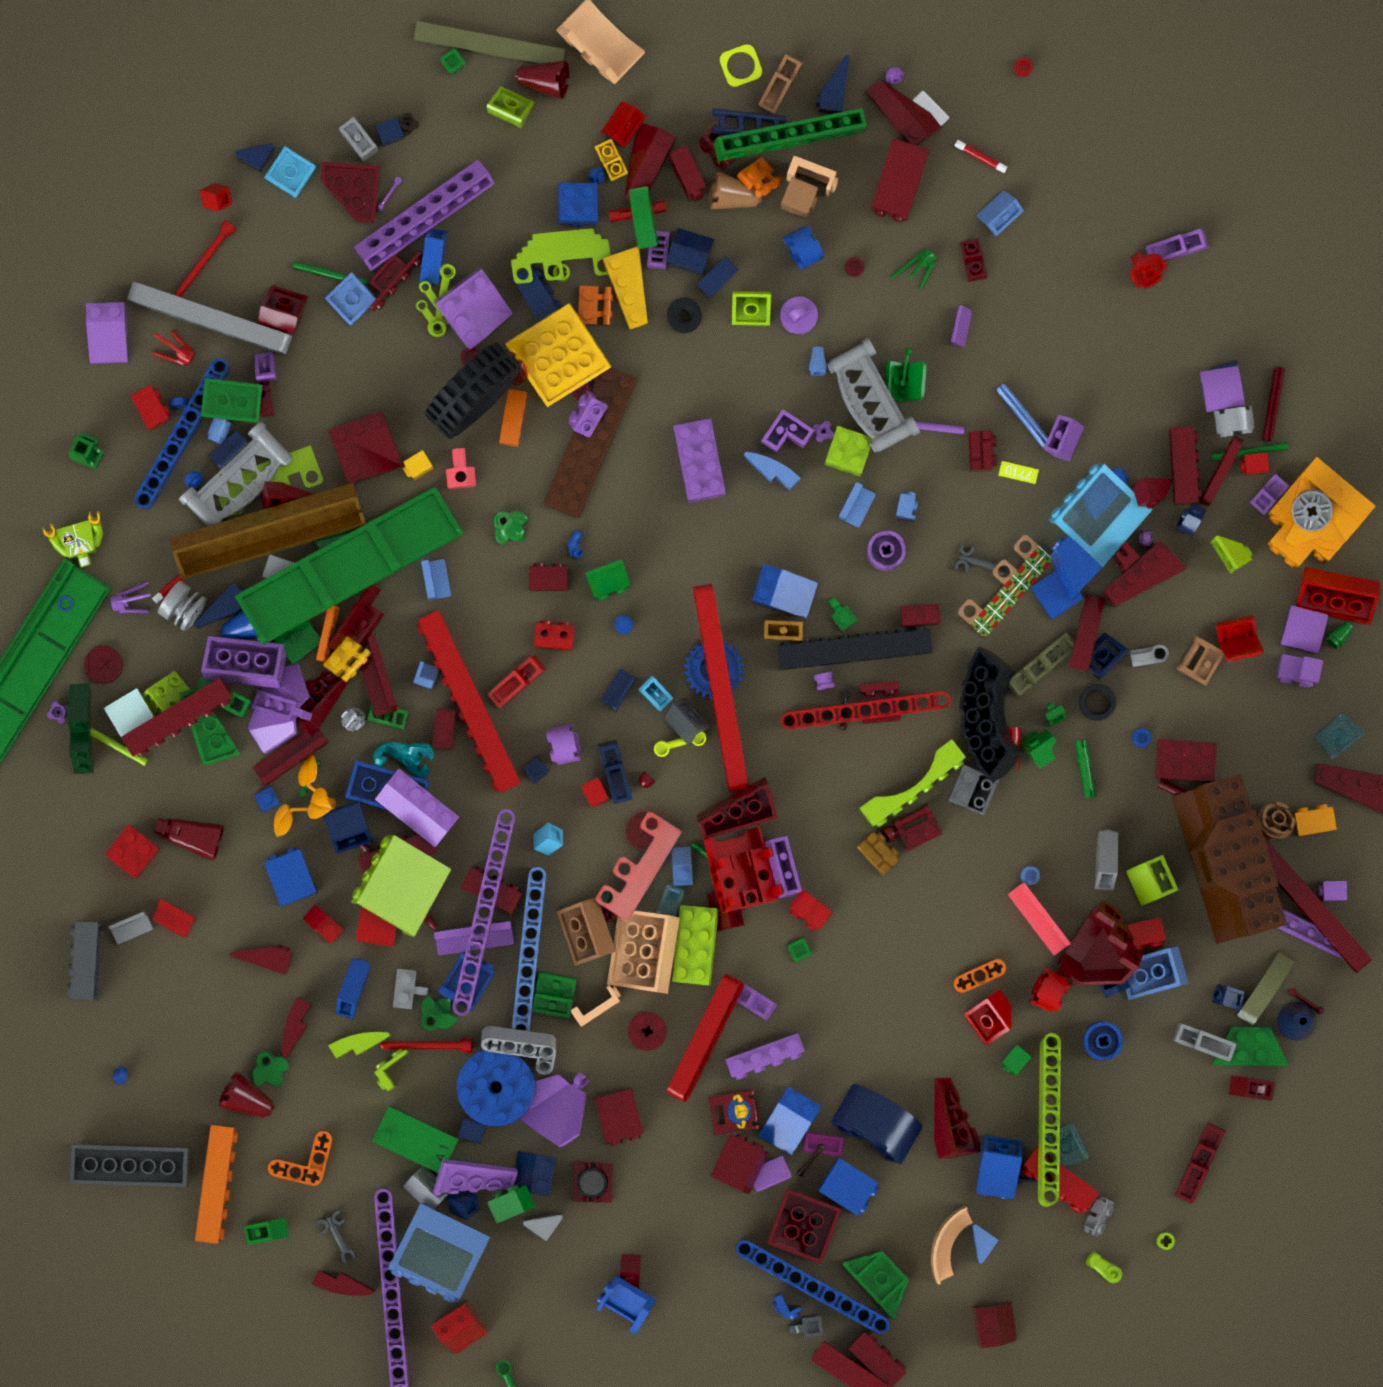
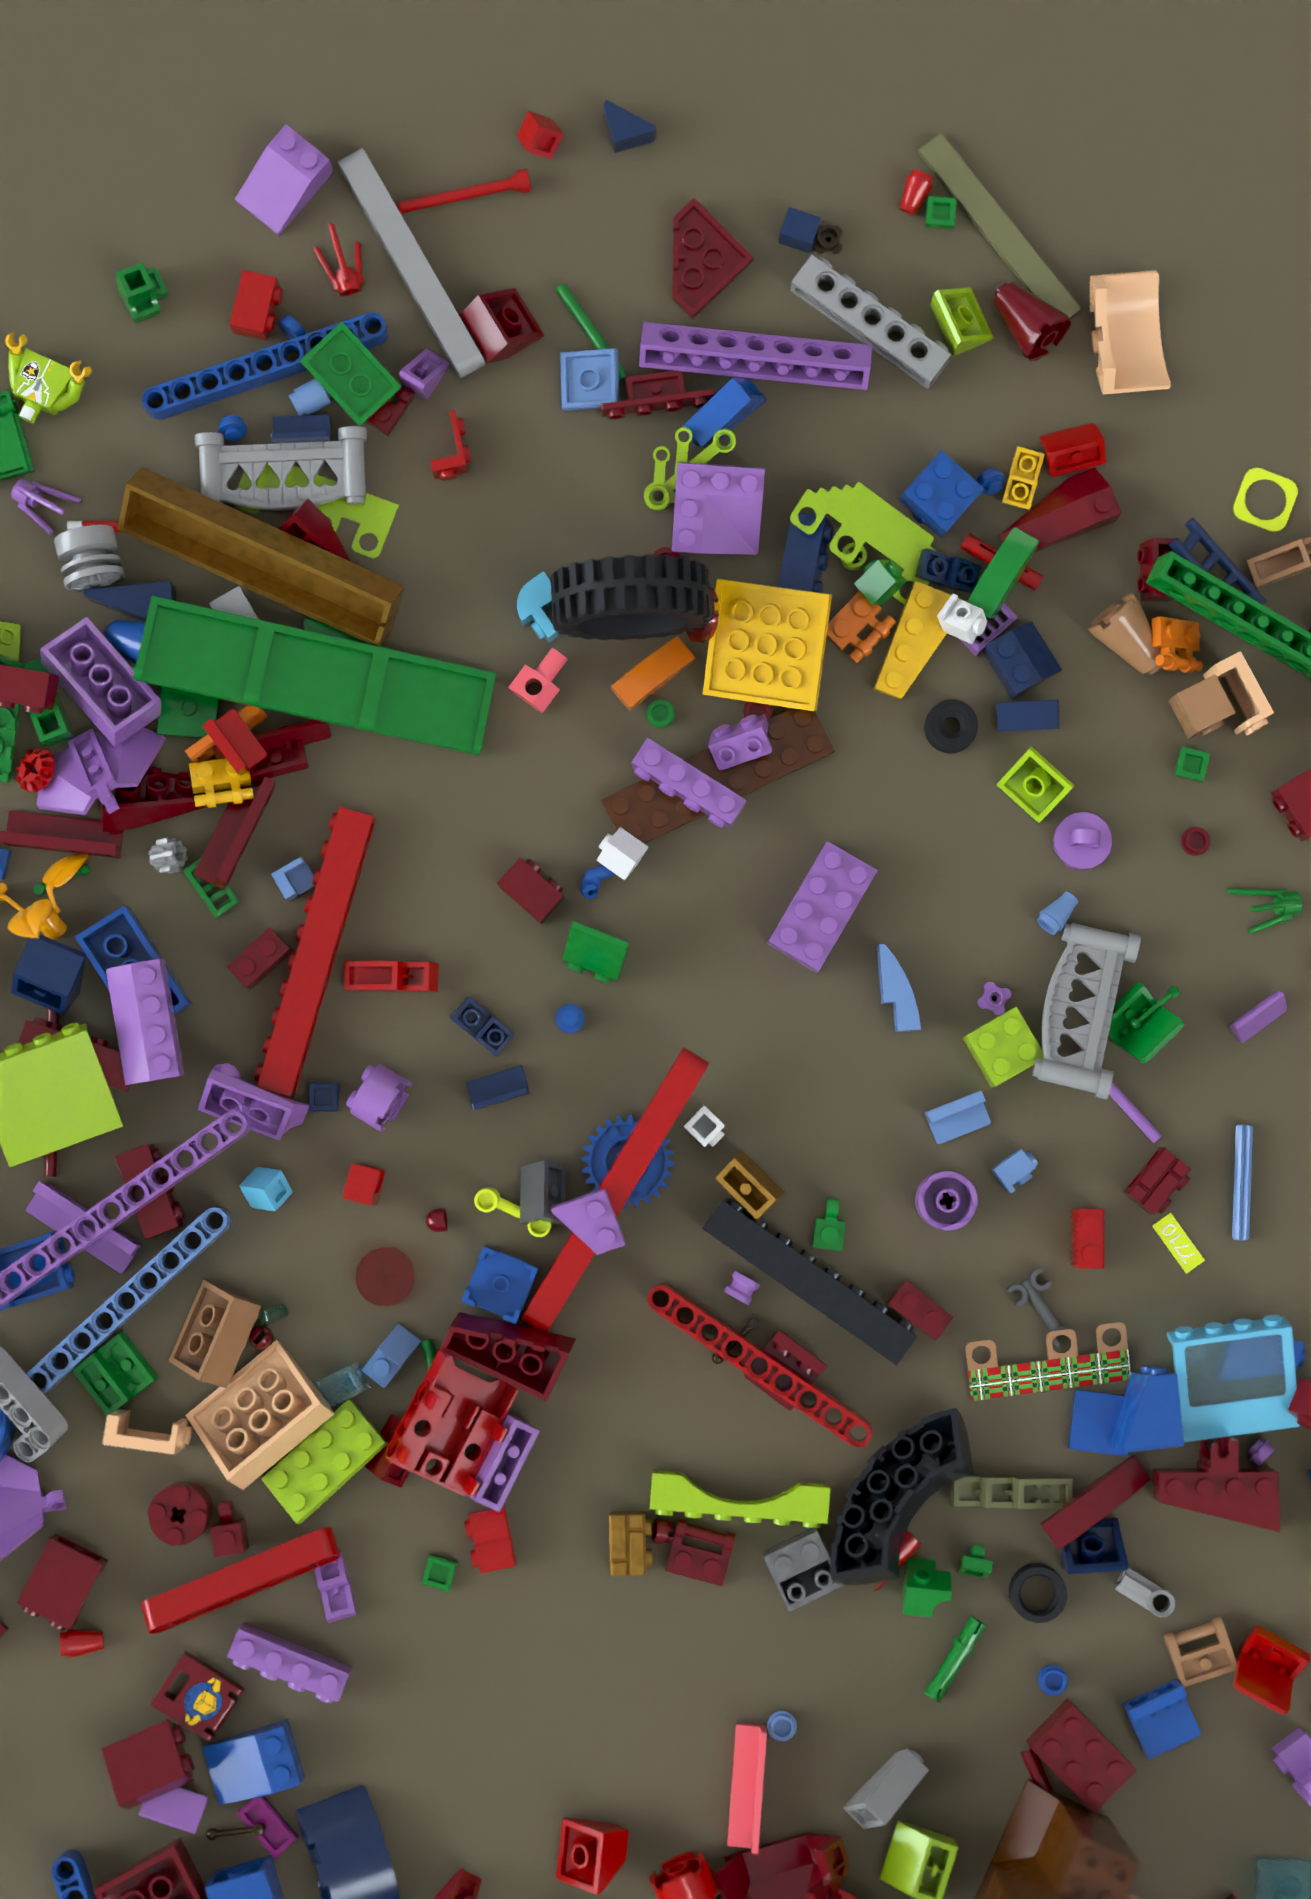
camera: 40 degrees right, 0 degrees up
medium azure tile [264,146,317,199] -> none
dark red slope [328,411,403,485] -> none
light grey panel [339,117,378,162] -> none
teal animal [372,742,434,779] -> none
medium lavender hinge [377,177,402,211] -> none
yellow brick [403,450,434,480] -> none
medium blue panel [421,559,451,601] -> none
green plate [493,511,528,545] -> none
red brick [534,620,575,651] -> none
piece [596,812,682,922] -> none
dark blue slope [598,740,632,804] -> none
medium azure slope [639,676,673,712] -> none
dark red window [669,145,706,202] -> none
slope [752,564,818,619] -> none
medium lavender brick [761,409,814,454] -> none
blue brick [782,224,824,270] -> none
orange beam [953,959,1006,993] -> none
medium lavender brick [1043,414,1084,461] -> none
none -> red gear [15,746,55,793]
none -> red cone [60,1629,104,1659]
none -> medium lavender slope [198,1063,310,1141]
none -> red panel [202,709,268,776]
none -> dark red brick [210,1500,249,1557]
none -> red bracket [430,410,472,481]
none -> dark blue slope [450,996,515,1057]
none -> blue panel [461,1245,540,1324]
none -> medium azure brick [517,571,559,643]
none -> medium lavender wing [551,1188,626,1255]
none -> white brick [597,827,648,880]
none -> medium lavender brick [632,738,747,829]
none -> green tile [646,699,675,729]
none -> white brick [683,1105,725,1147]
none -> light grey brick [790,255,951,390]
none -> brick [854,560,907,605]
none -> red cone [899,169,934,216]
none -> dark blue slope [915,549,981,594]
none -> white brick [937,594,987,644]
none -> red brick [1070,1208,1105,1269]
none -> blue bracket [1122,1679,1201,1759]
none -> green plate [1174,746,1210,783]

